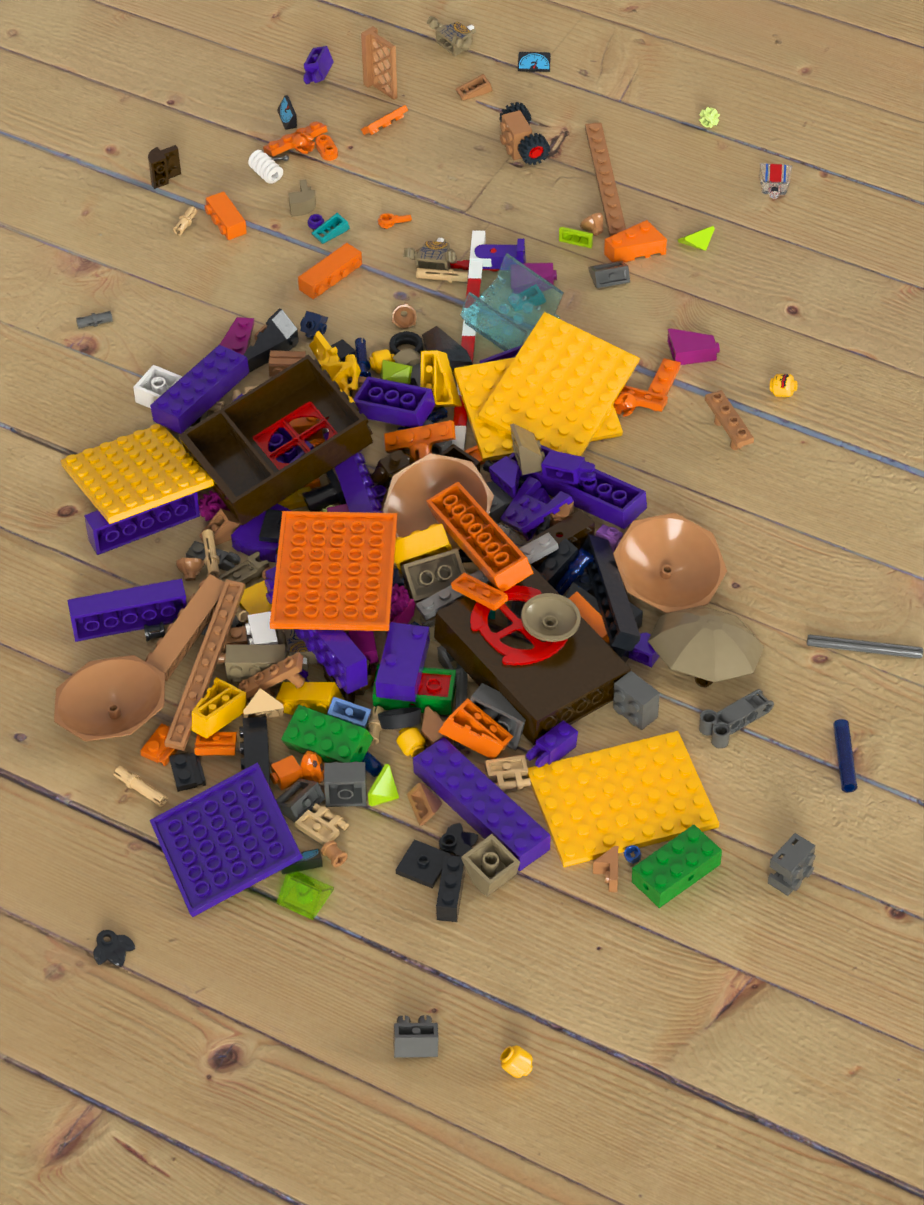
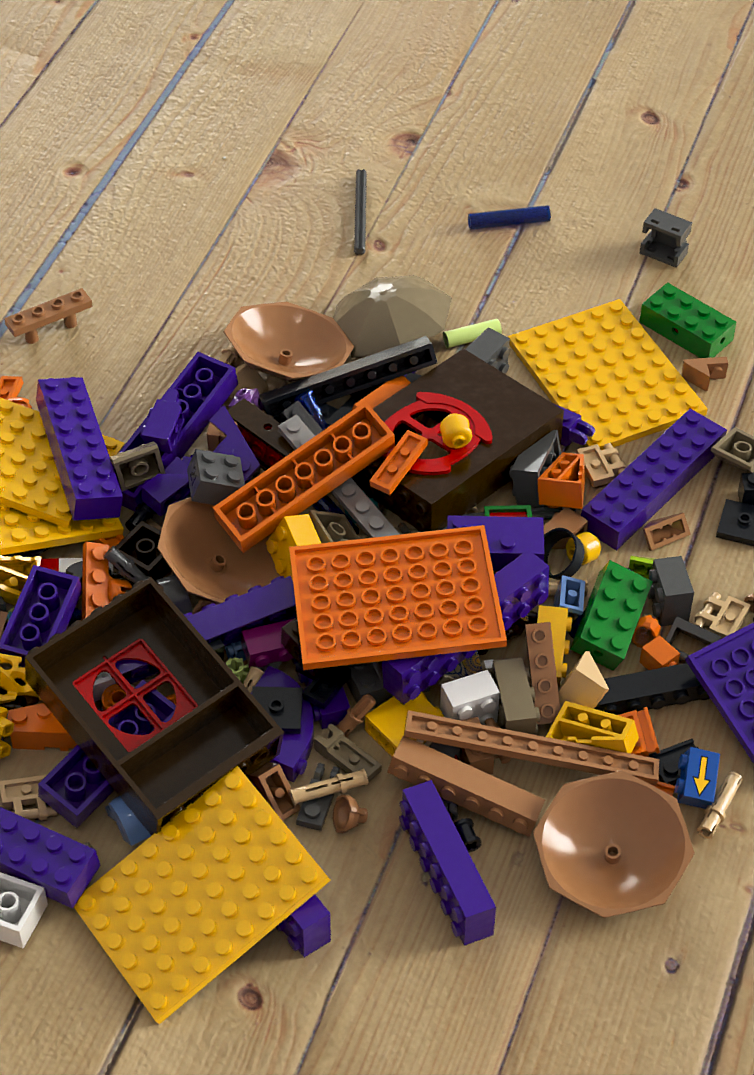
camera: 100 degrees left, 0 degrees up
black plate [439,823,478,856] -> none
dark tan dish [521,593,581,642] -> none
blue hinge [624,845,641,864] -> none
dark grey piece [699,689,774,748] -> none
none -> dark purple brick [36,377,123,521]
none -> dark grey pin [104,546,150,584]
none -> dark grey brick [187,449,245,505]
none -> yellow head [440,413,472,448]
none -> yellowish green piece [443,319,502,348]
none -> blue brick [675,747,720,809]

